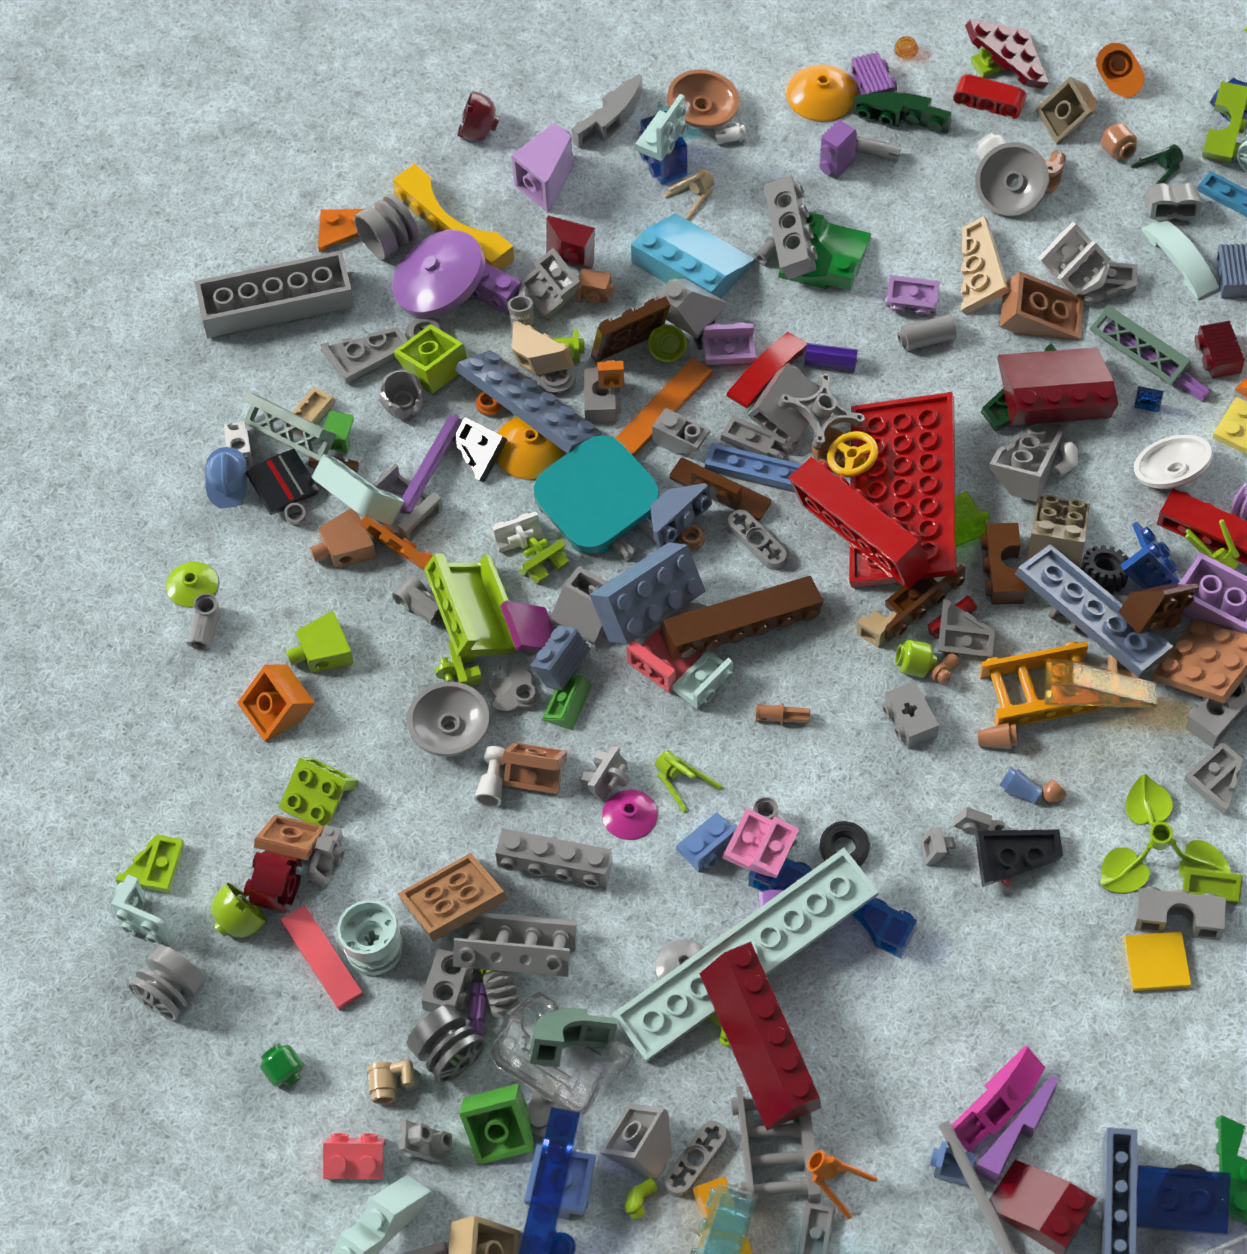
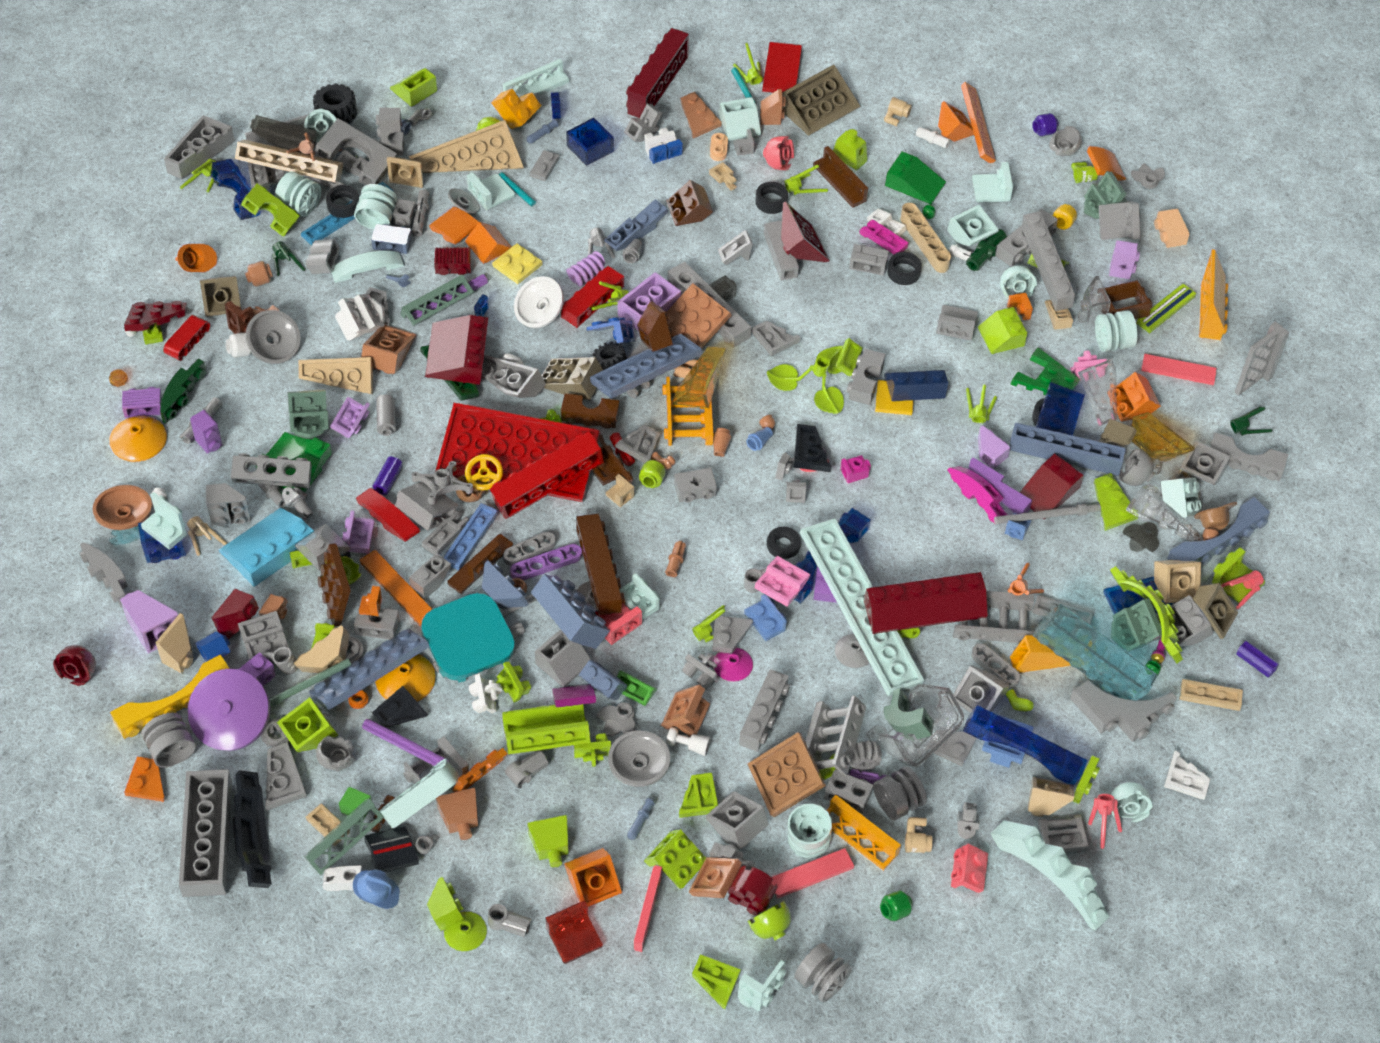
camera: 85 degrees left, 5 degrees down
bright green slope [459,1083,534,1165] -> none
none -> tan slope [156,613,194,673]
none -> blue brick [195,631,231,662]
none -> light grey slope [206,483,251,526]
none -> copper bracket [225,301,254,334]
none -> black piece [232,770,272,888]
none -> sand green bar [269,658,351,707]
none -> light grey piece [282,487,314,520]
none -> sand green piece [287,390,329,439]
none -> sand blue hand [386,274,411,288]
none -> lime slope [427,877,464,931]
none -> medium lavender beam [510,544,582,581]
none -> clear red bracket [545,900,603,964]
none -> sand blue piece [627,798,655,840]
none -> coral tile [634,865,662,952]
none -> lime wing [679,772,718,818]
none -> light grey slope [706,791,769,850]
none -> light grey wing [712,616,753,654]
none -> light orange fence [826,795,901,871]
none -> dark pink brick [840,455,871,483]
none -> dark blue slope [884,370,949,401]
none -> lime plant [966,384,997,424]
none -> lavender slope [978,425,1010,469]

